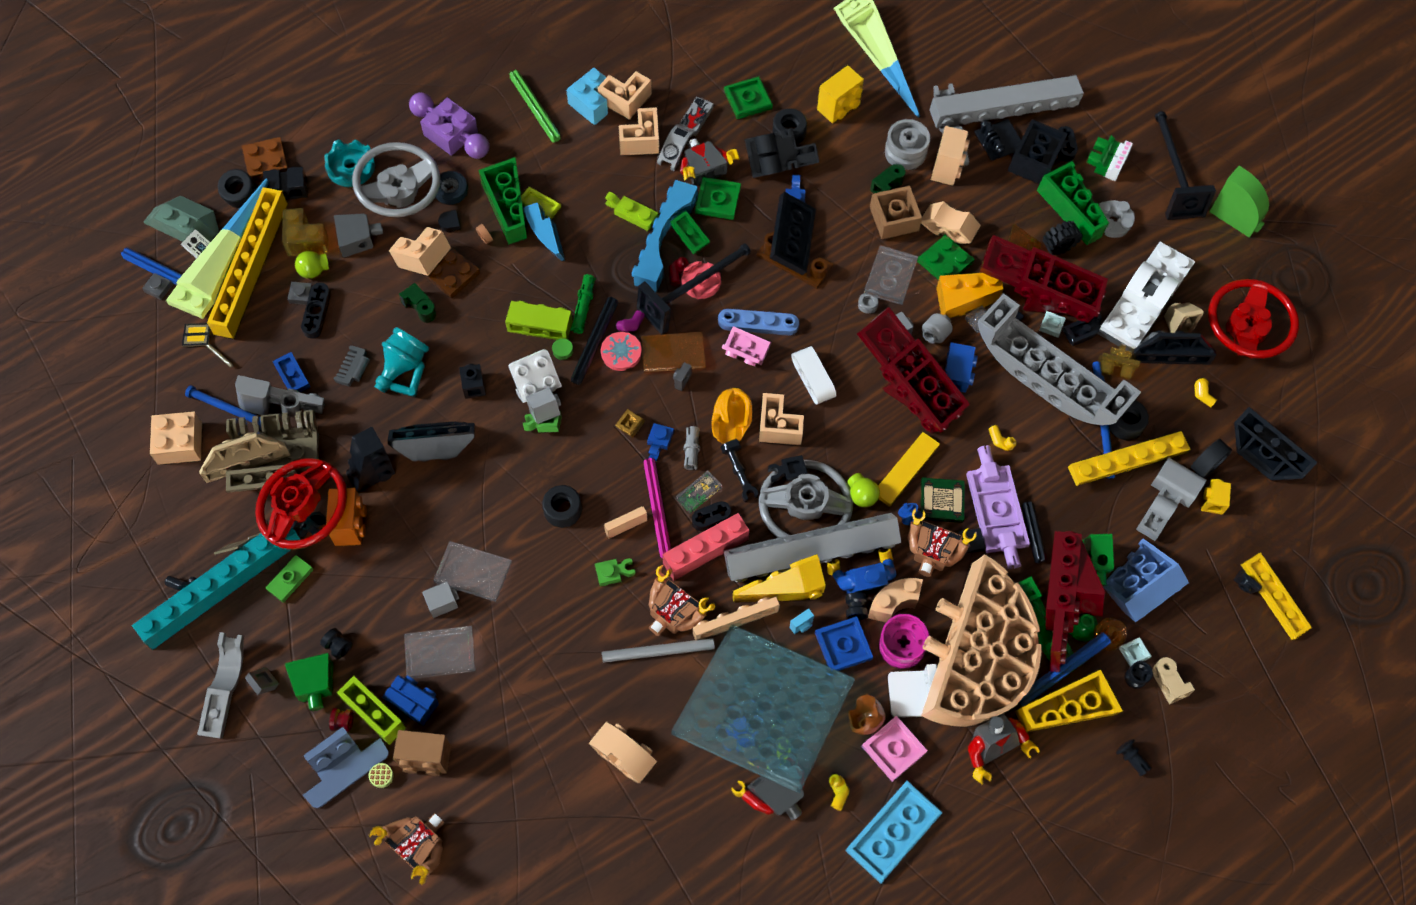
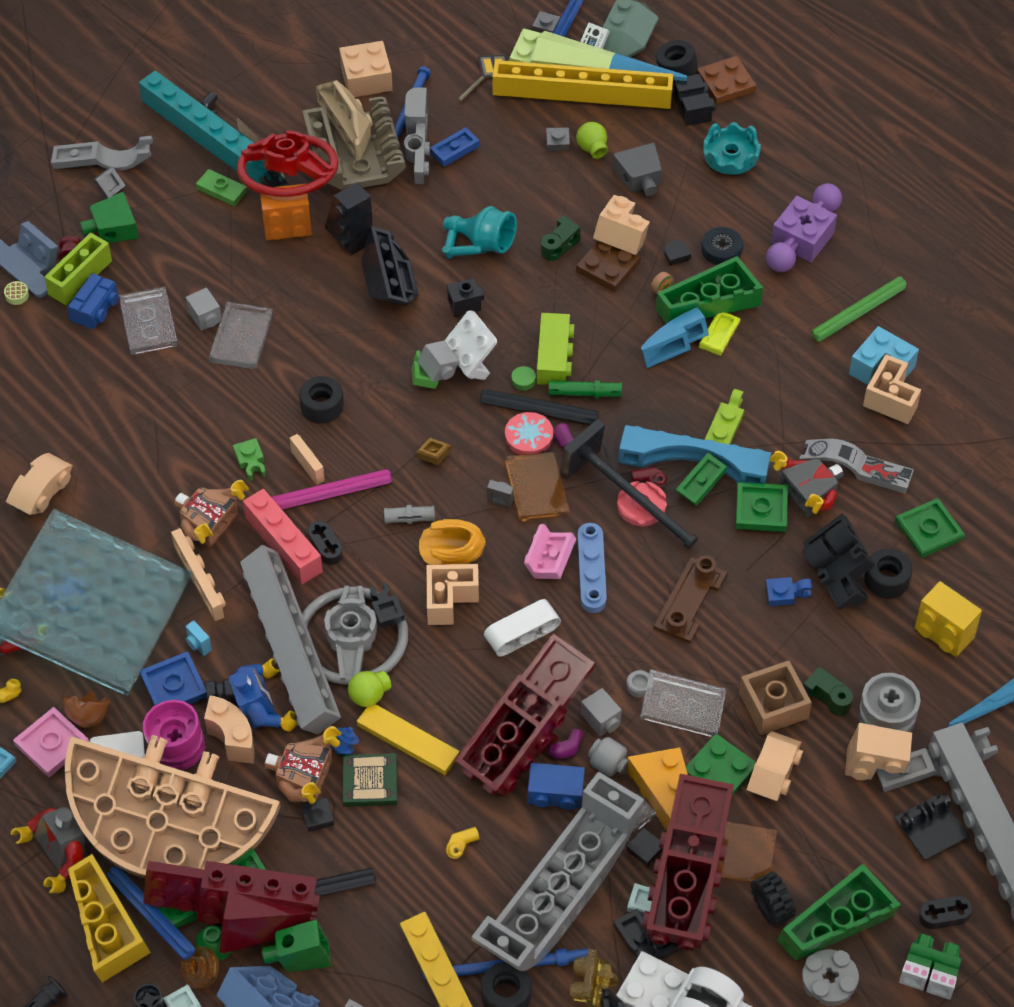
camera: 85 degrees right, 10 degrees down
clear yellow brick [282,208,328,256] -> none
black beam [301,283,331,339] -> none
black wheel [320,628,353,659] -> none
dark grey piece [333,345,370,386] -> none
light grey piece [352,142,440,217] -> none
medium nougat brick [393,730,452,776] -> none
light grey piece [602,638,715,663] -> none
light nougat brick [619,108,659,155] -> none
blue plate [647,423,674,461] -> none
clear tile [676,471,722,514] -> none
black piece [720,439,758,502] -> none
yellow wedge [733,554,826,602] -> none
black plate [770,192,816,275] -> none
lavender plate [966,445,1030,569] -> none
black slope [1008,119,1068,184] -> none

